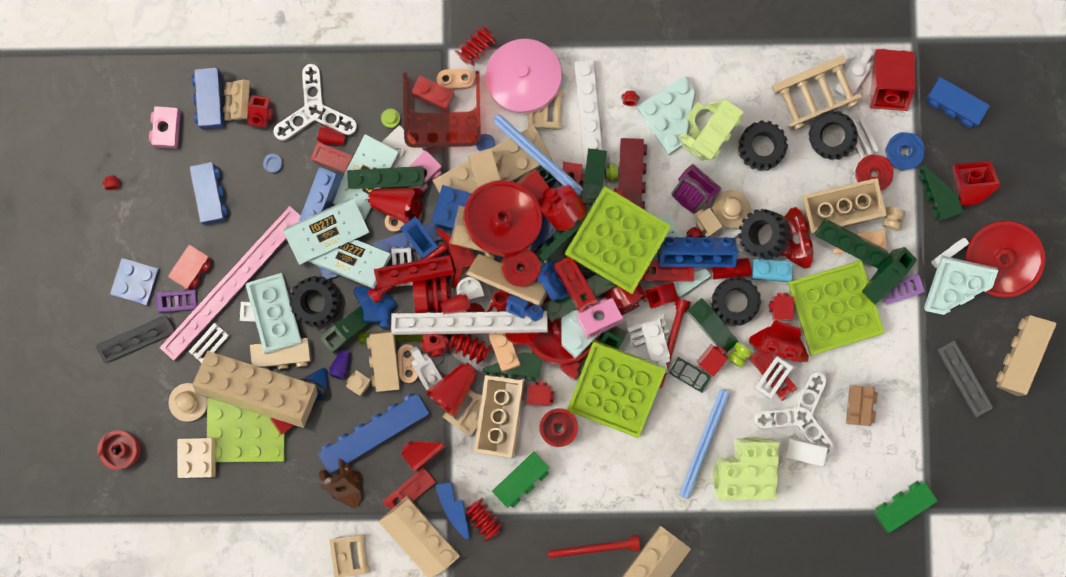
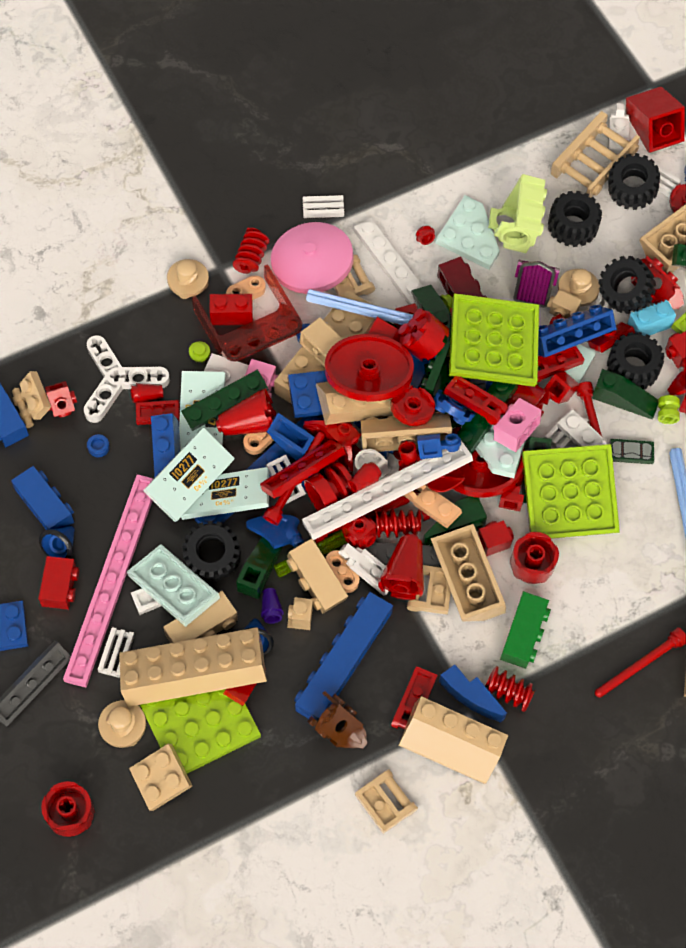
camera: 35 degrees left, 20 degrees down
medium lavender slope [156,290,197,313] -> none
red slope [401,441,446,472] -> none
red brick [697,344,728,377] -> none
none -> blue hat [39,526,75,559]
none -> tan plate [167,259,209,299]
none -> white tile [303,195,344,218]

